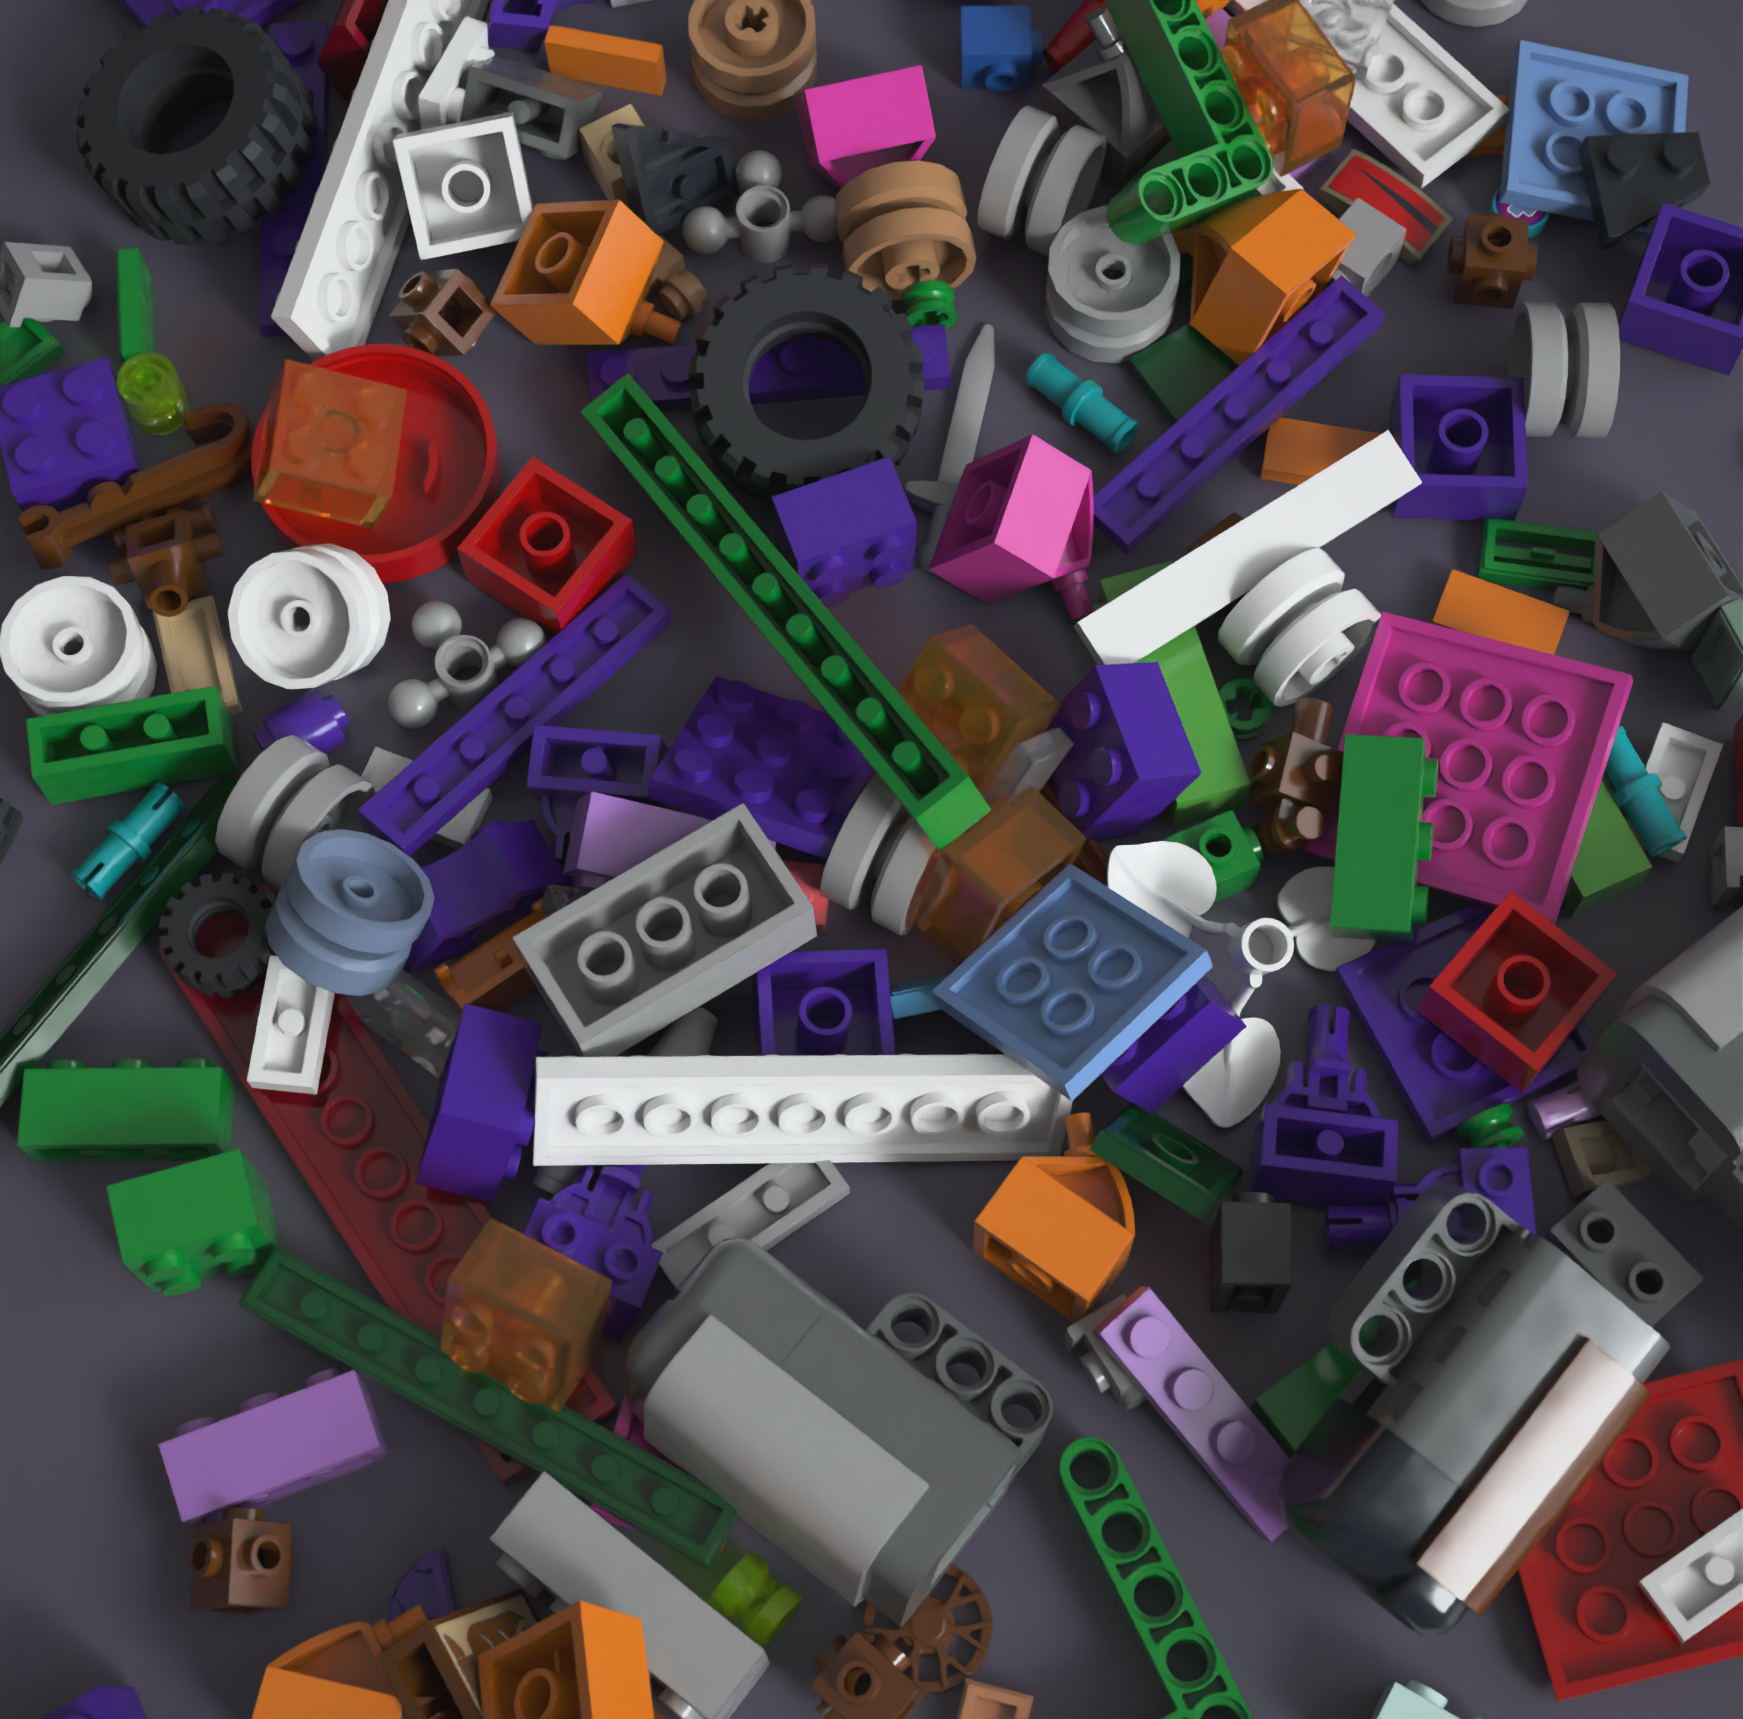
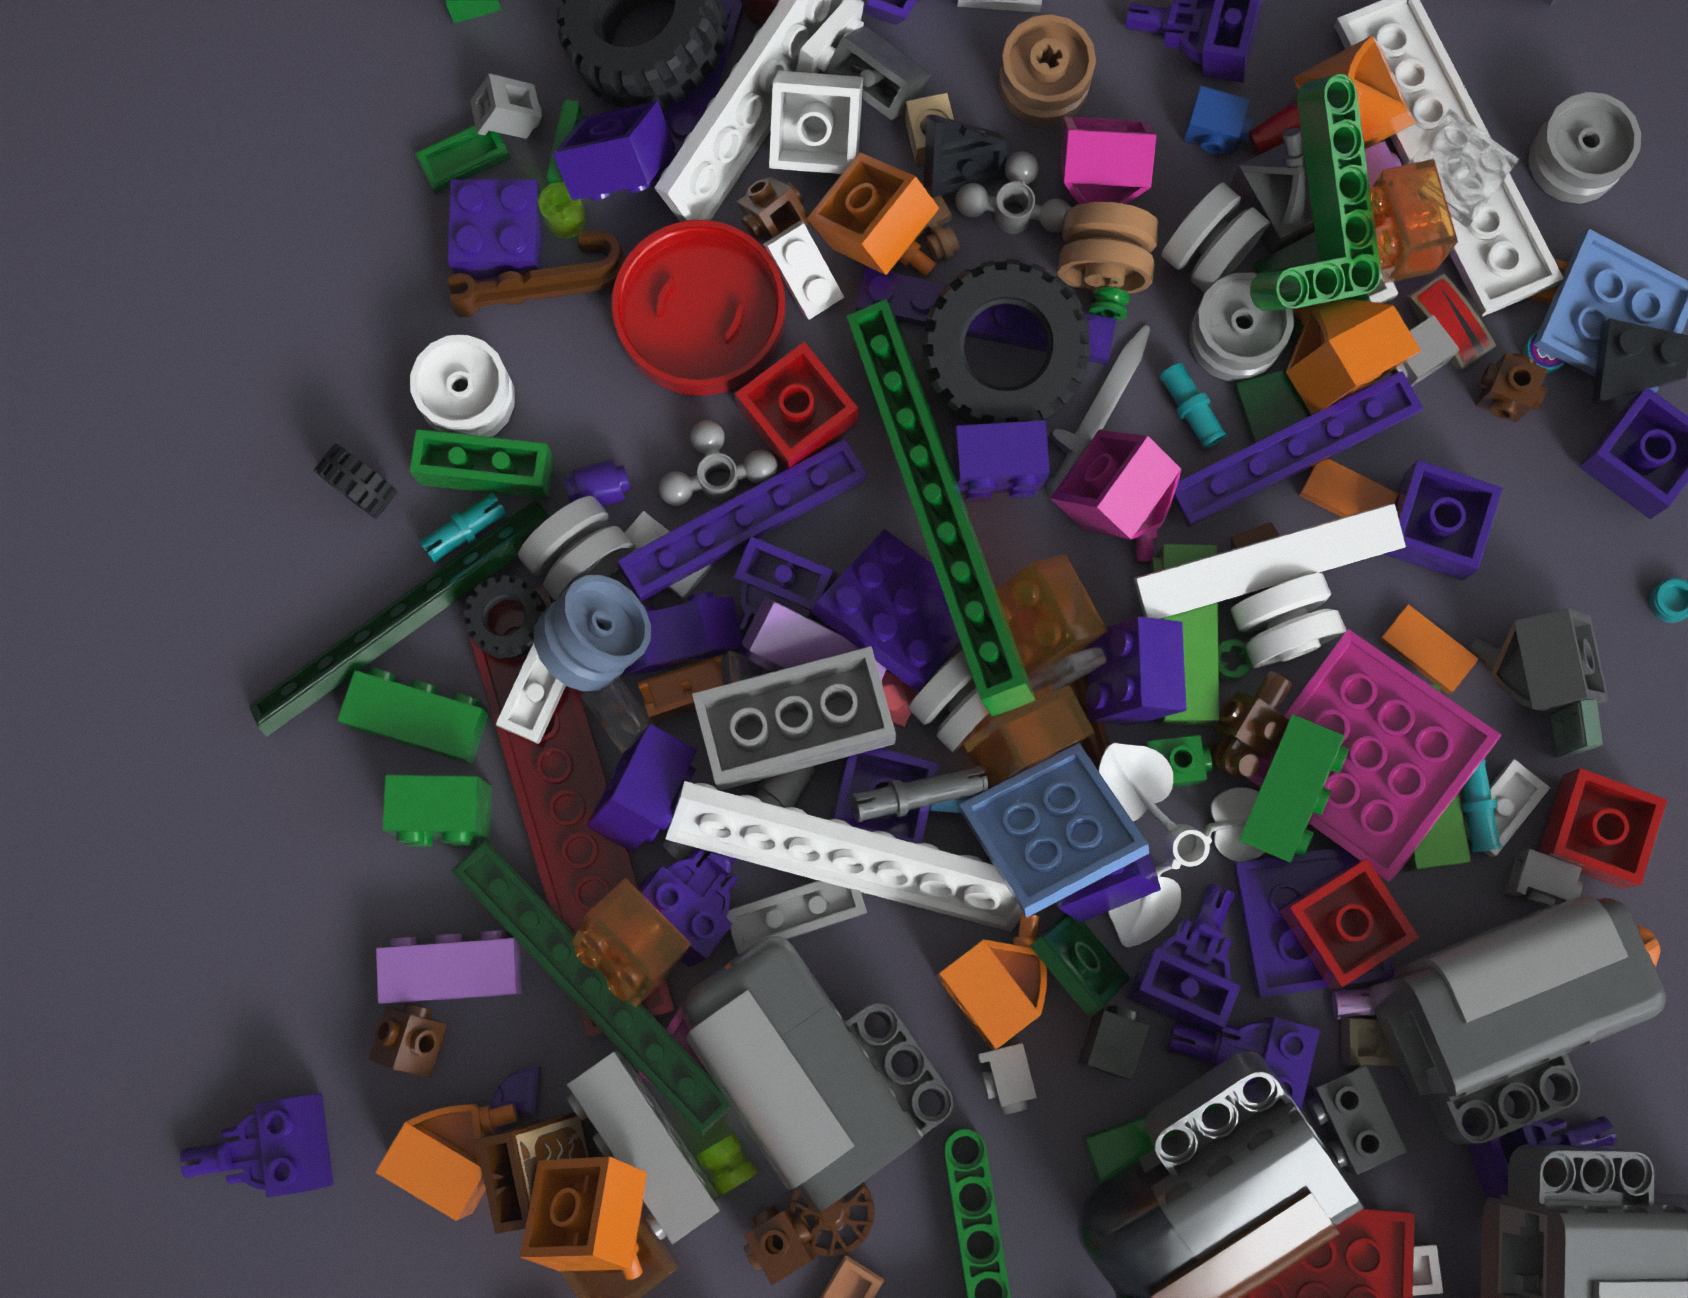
camera: 15 degrees right, 10 degrees up
reddish brown piece [109,502,225,617] -> none
tan tile [152,595,243,715] -> none
white wheel [228,543,391,690] -> none
clear orange brick [253,359,407,529] -> none
orange tile [545,25,667,96] -> none
medium lavender plate [1091,1286,1290,1542] -> none
green bush [1456,1104,1525,1149] -> none
green tile [1476,517,1600,592] -> none
light grey wheel [1507,302,1620,438] -> none
none -> dark purple brick [553,100,676,201]
none -> white plate [763,221,844,320]
none -> dark grey pin [849,765,988,823]

